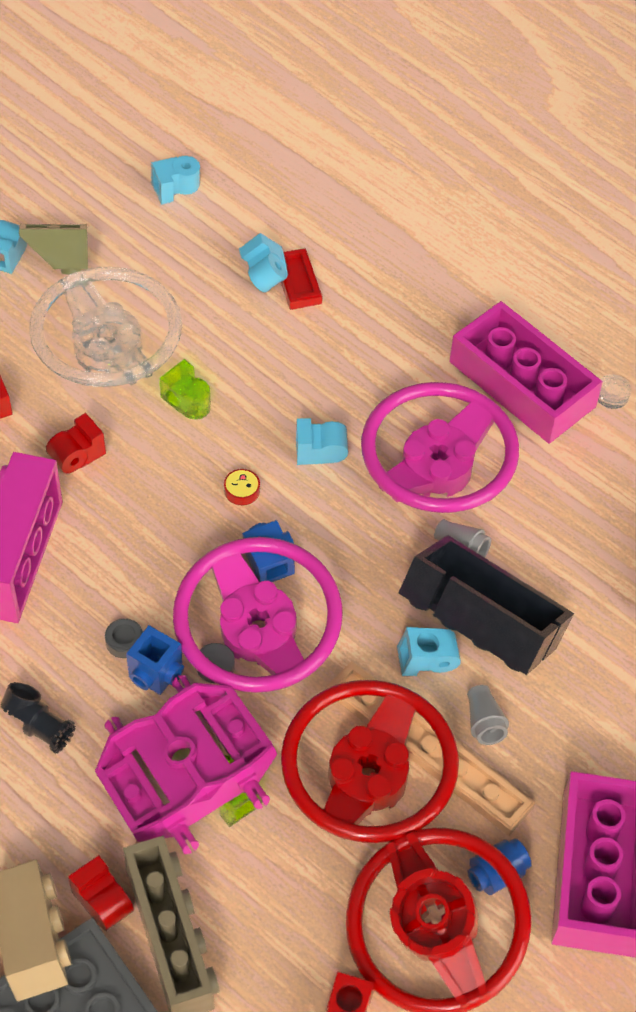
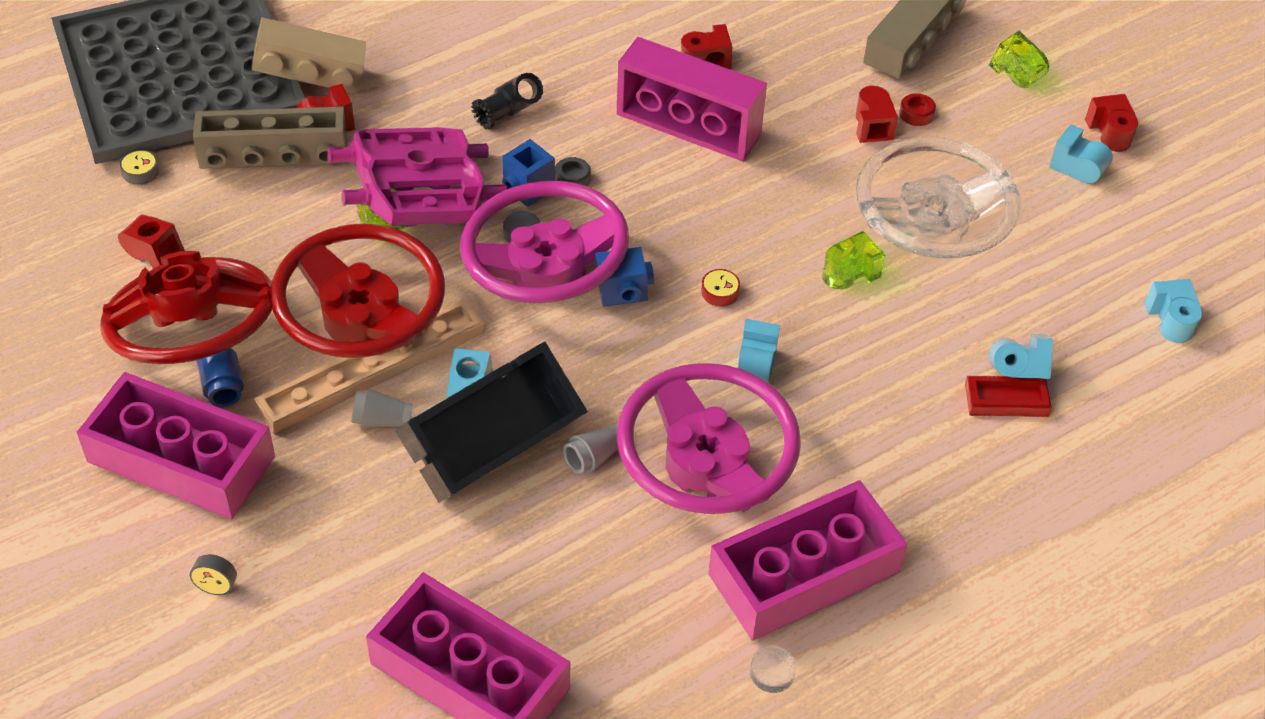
camera: 105 degrees right, 5 degrees down
slope [19,224,88,275] -> none
red leg [46,412,106,474] -> none

